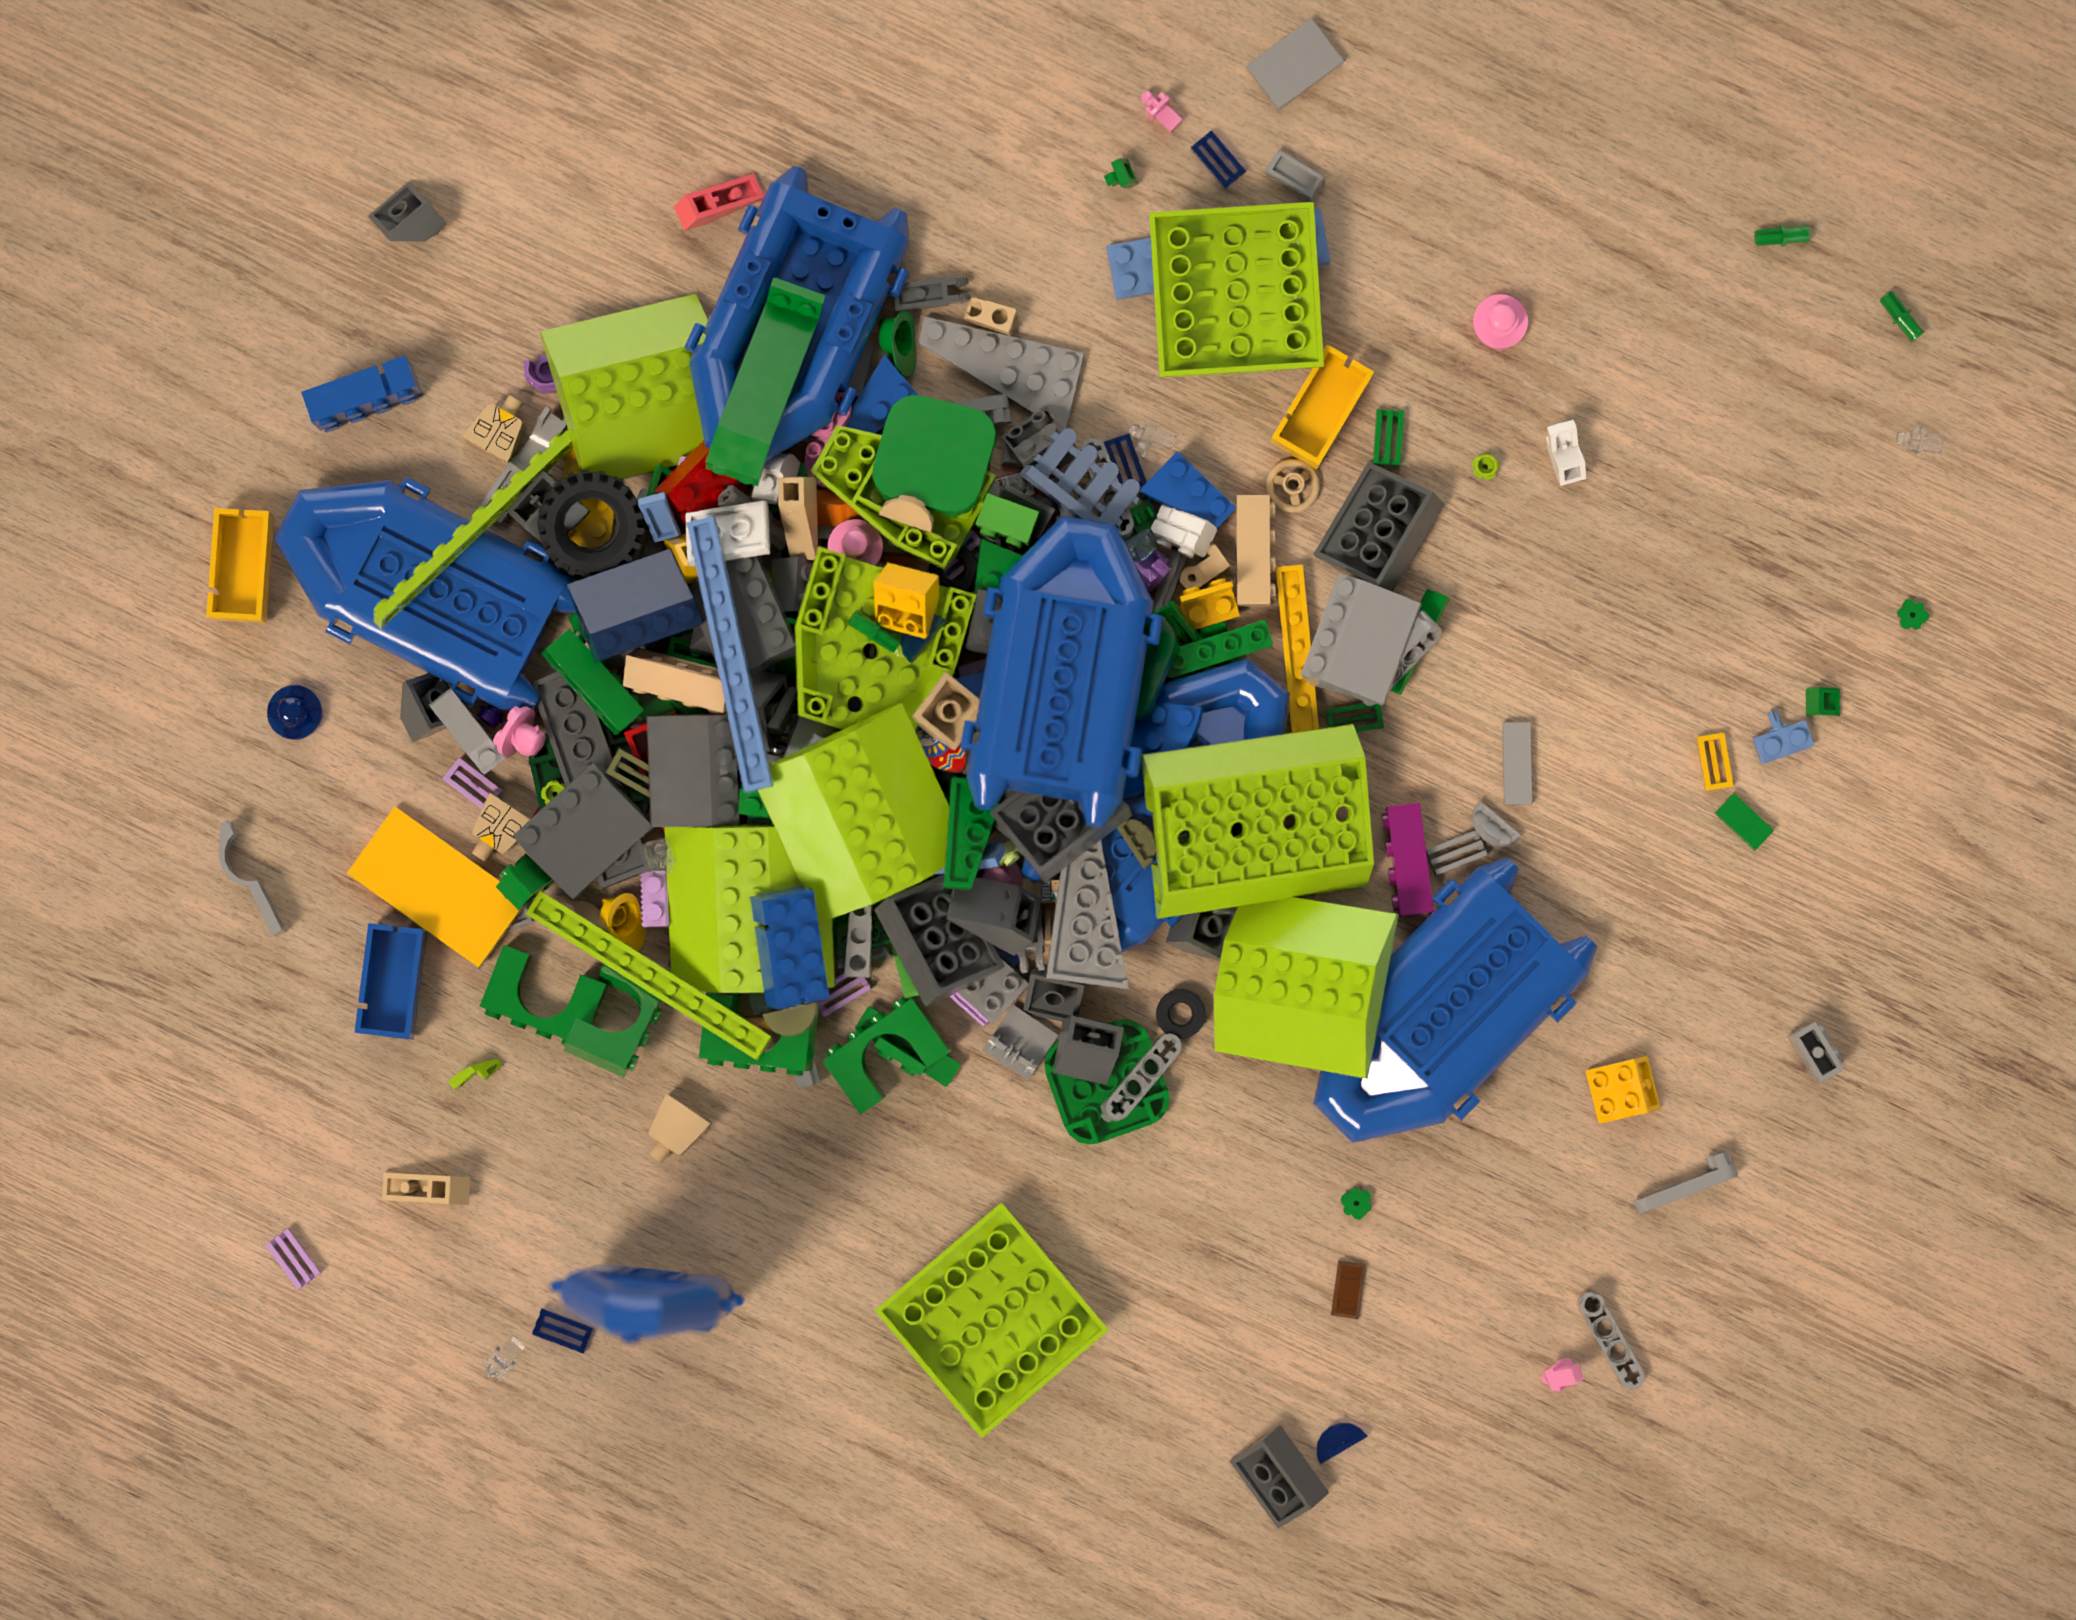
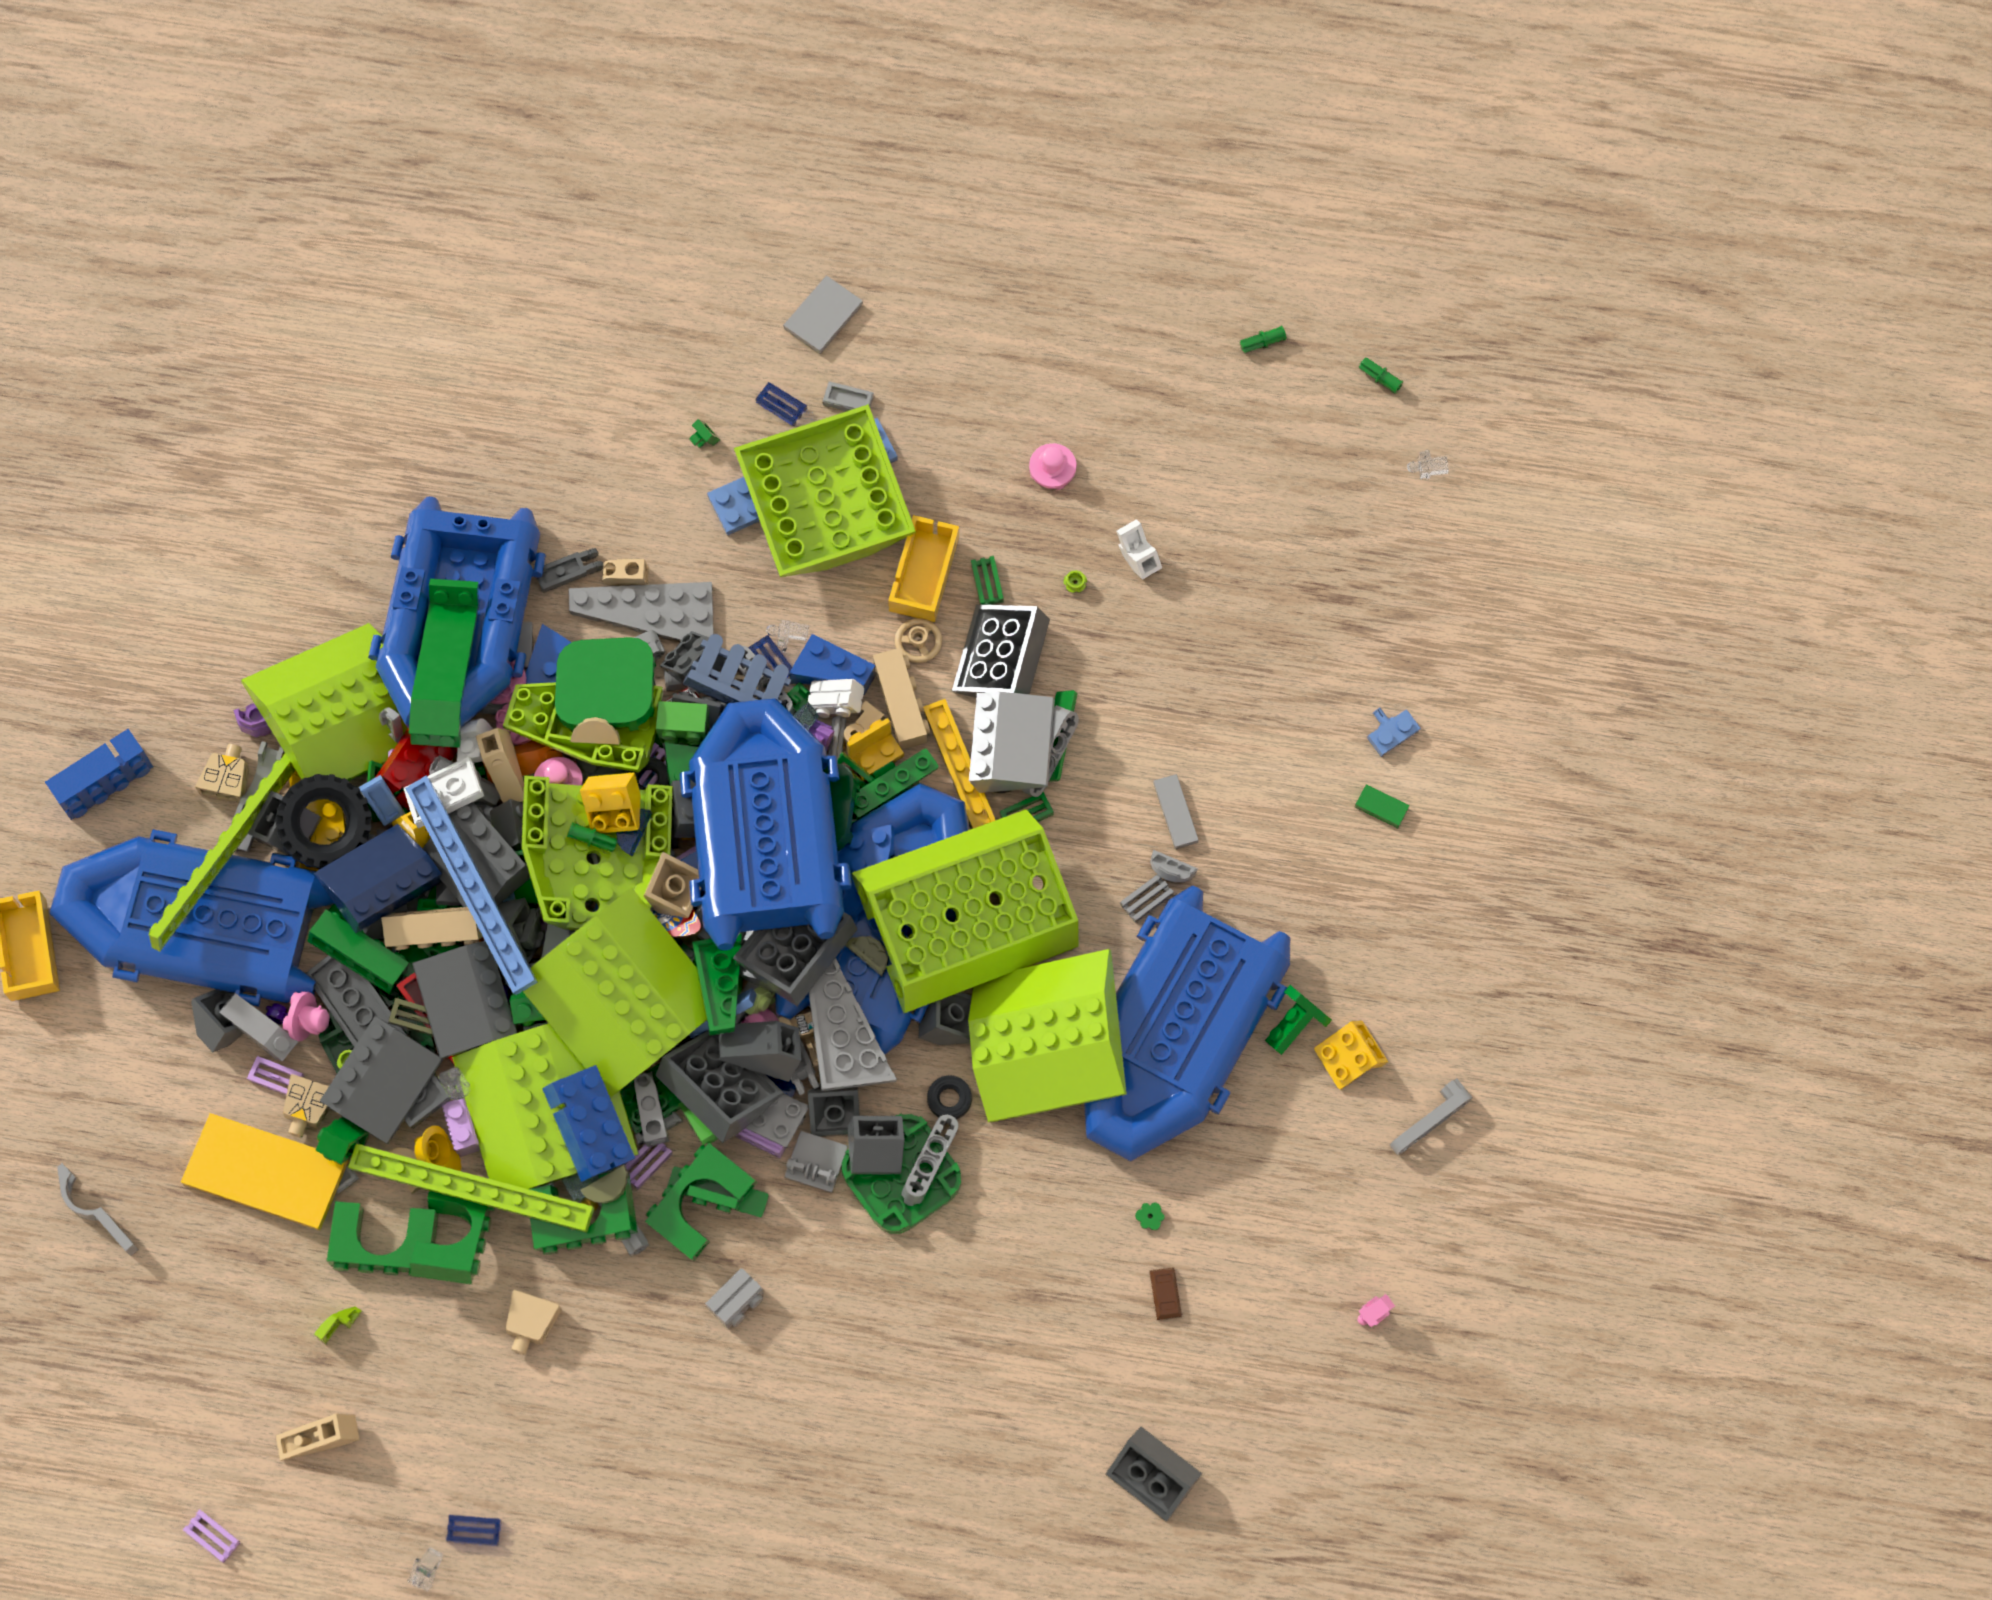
camera: 20 degrees left, 15 degrees down
clear blue plate [267,685,323,740] -> none
blue piece [354,923,427,1040] -> none
dark grey slope [368,181,446,242] -> none
blue piece [550,1264,745,1344] -> none
coral slope [674,173,764,231] -> none
lime slope [874,1202,1109,1438] -> none
green piece [879,310,917,377] -> none
bright pink piece [1141,91,1182,134] -> none
clear blue tile [1316,1422,1368,1464] -> none
magenta brick [1381,803,1434,917] -> none
light grey beam [1577,1291,1644,1389] -> none
yellow tile [1696,733,1734,792] -> none
light grey brick [1787,1022,1844,1084] -> none
green slope [1806,687,1840,716] -> none
green plant [1897,599,1929,630] -> none
none -> light grey tile [379,708,403,743]
none -> light grey brick [705,1268,764,1328]
none -> green bracket [1265,985,1332,1055]

